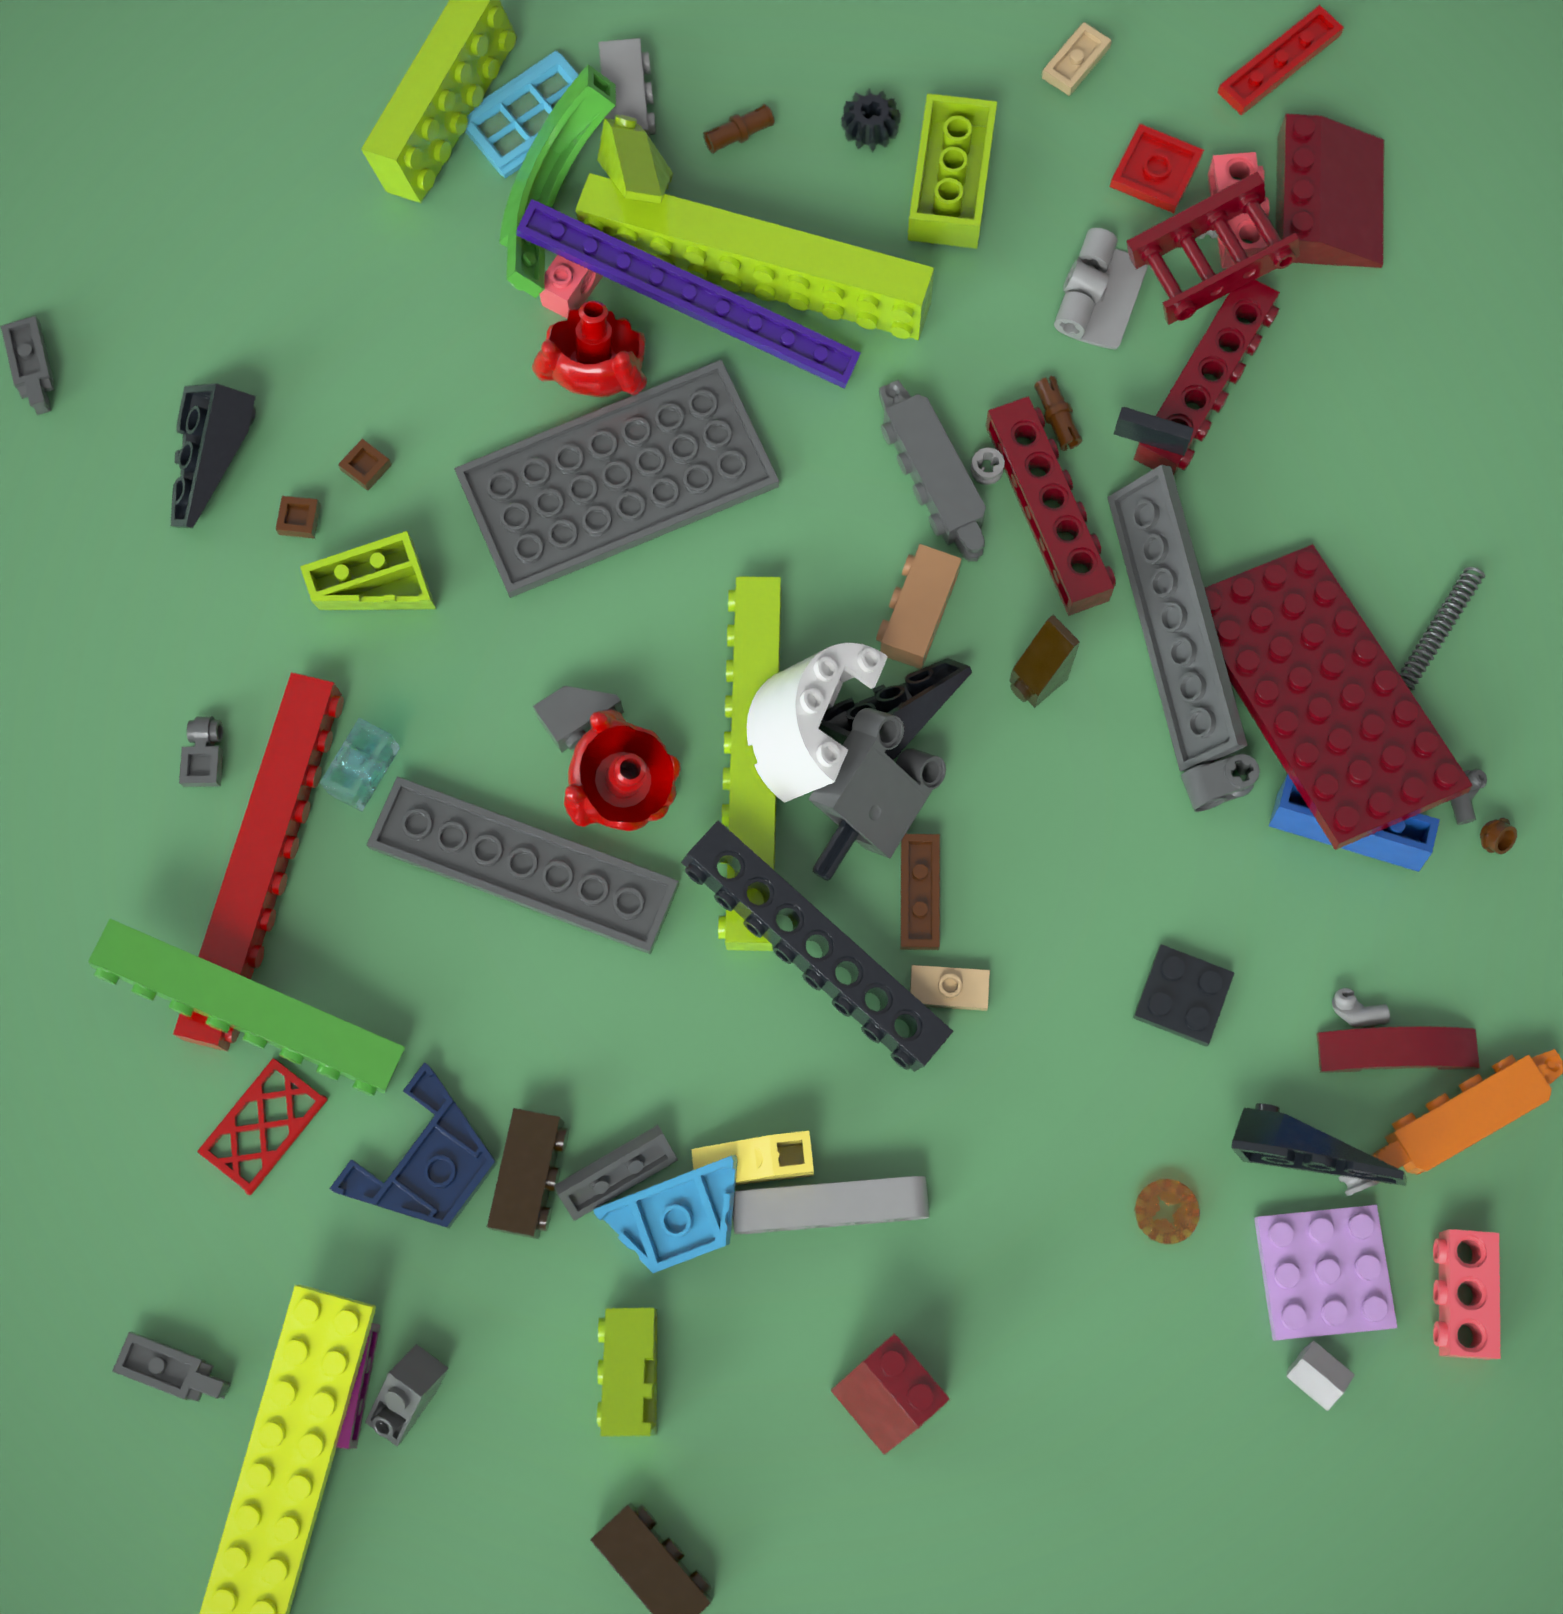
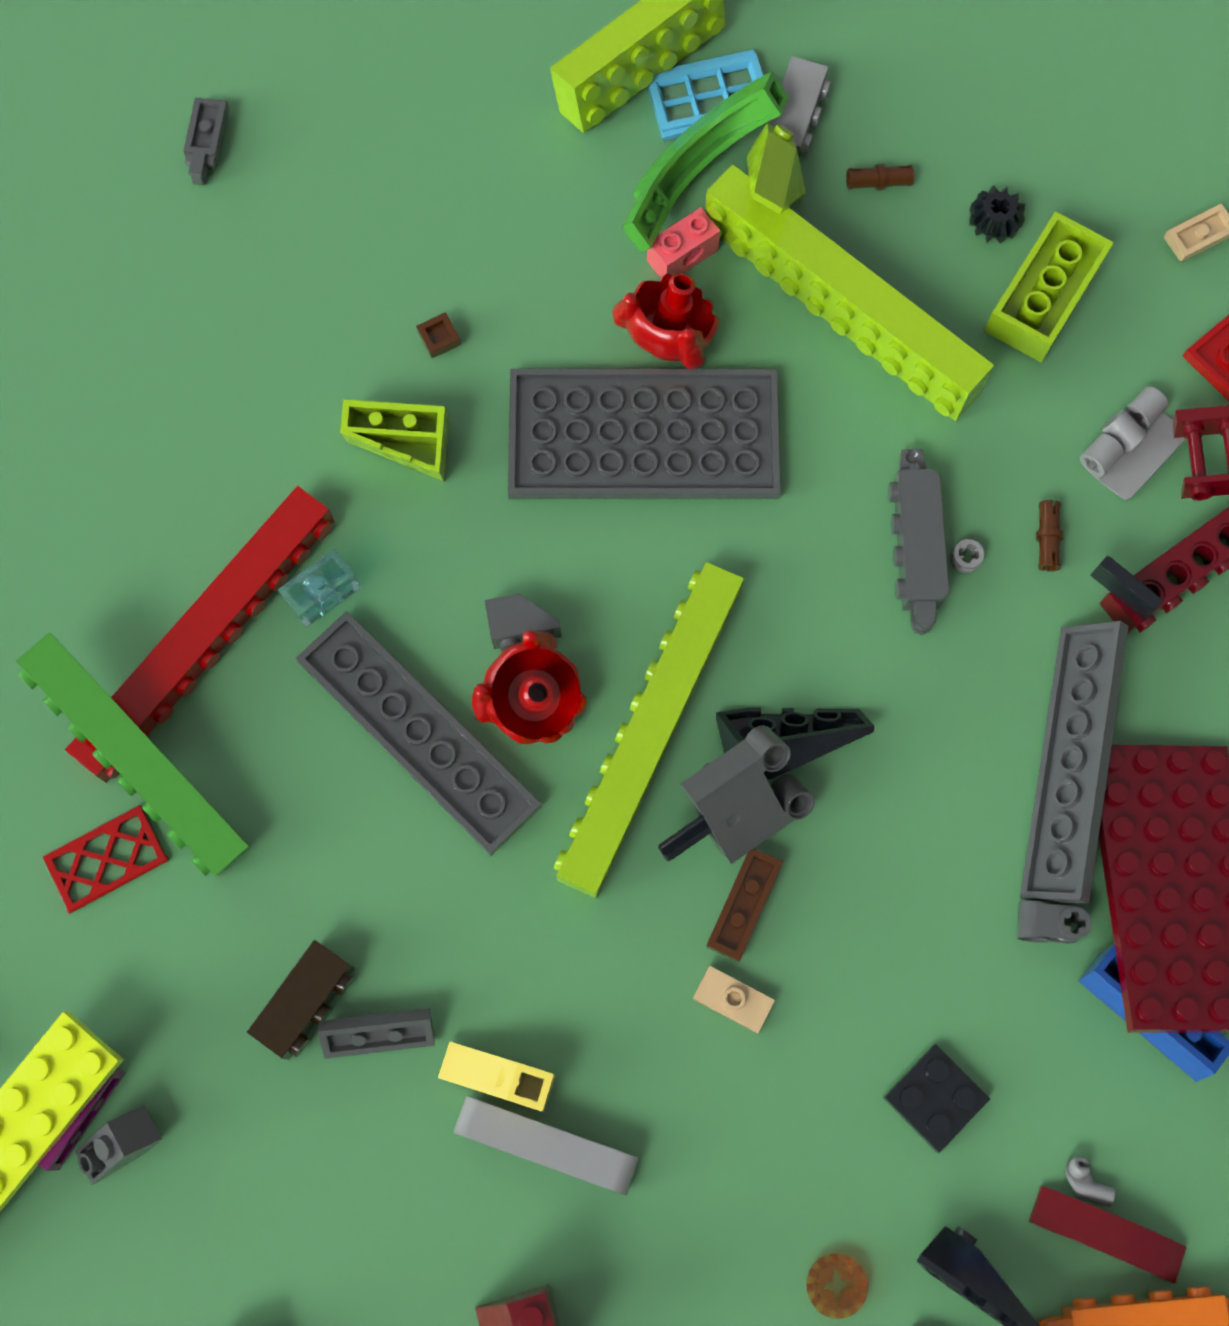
camera: 20 degrees right, 0 degrees up
black wedge [170,383,256,528] -> none
dark grey plate [179,716,223,787] -> none
reddish brown plate [275,496,321,539] -> none
dark blue wing [329,1062,497,1228] -> none
dark purple plate [516,199,861,389] -> none
dark azure wing [593,1155,738,1273] -> none
lime wedge [597,1308,658,1436] -> none
black brick [681,820,954,1072] -> none
white cylinder [747,643,888,803] -> none
medium nougat brick [876,544,962,669] -> none
dark red brick [986,396,1116,616] -> none
dark brown slope [1009,614,1080,708] -> none

